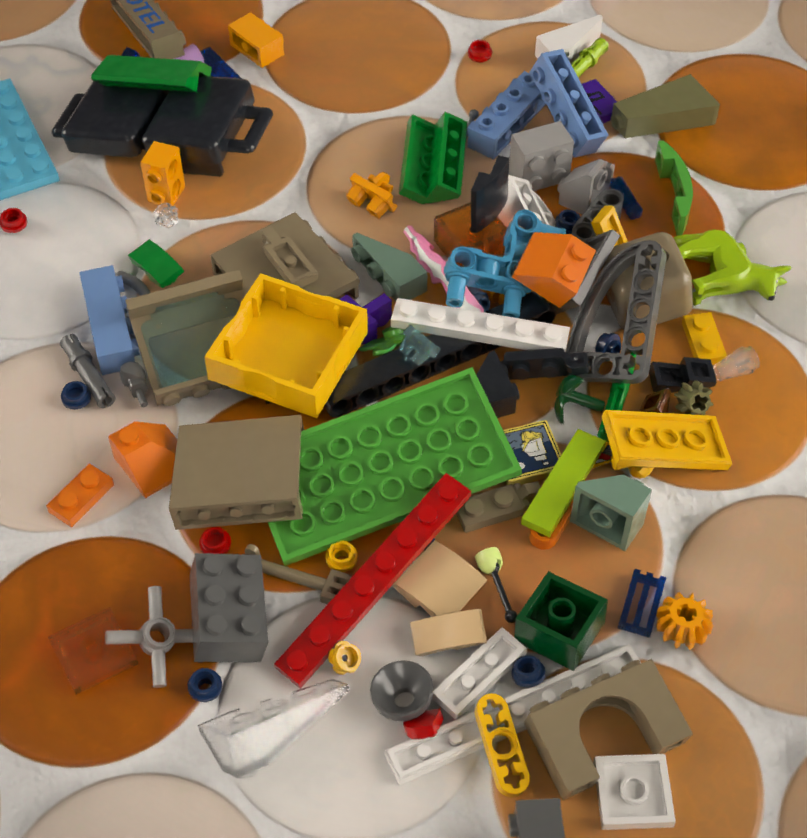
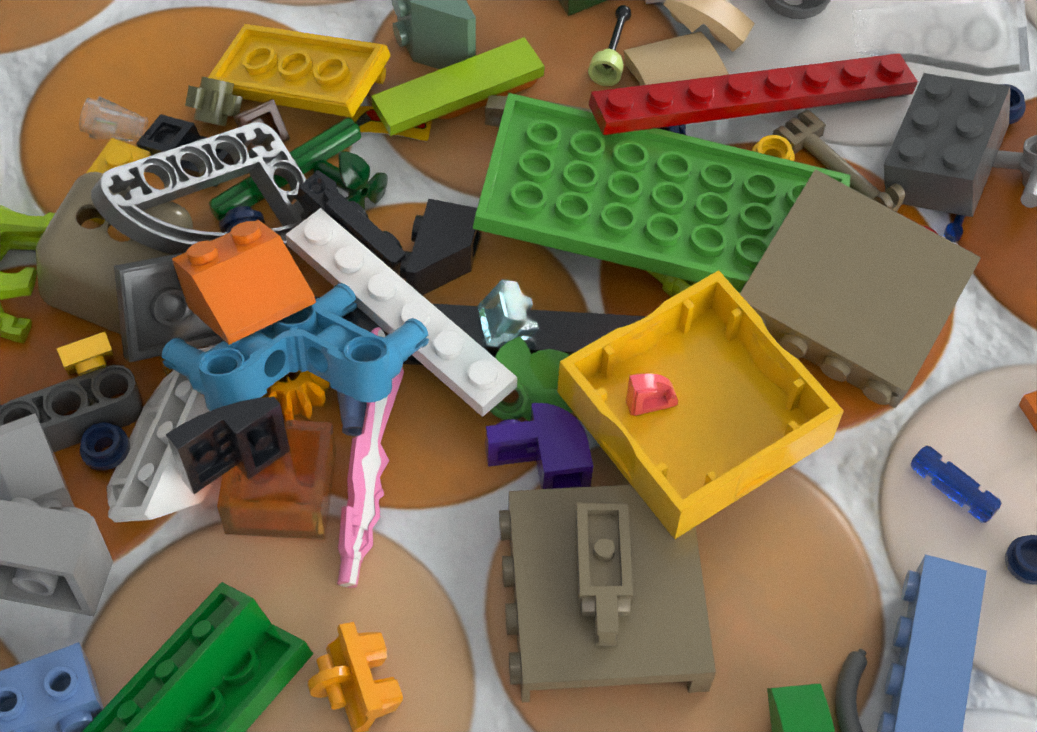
camera: 150 degrees left, 5 degrees up
dark grey pin [60,334,116,408] -> none
orange slope [108,421,177,498] -> none
dark grey piece [119,361,148,407] -> none
panel [125,269,245,406] -> none
yellow plate [328,641,361,675] -> none
sand green slope [351,233,428,301] -> none
tile [503,420,562,485] -> none
none -> coral tile [626,373,678,416]
none -> clear blue axle [910,445,1002,523]

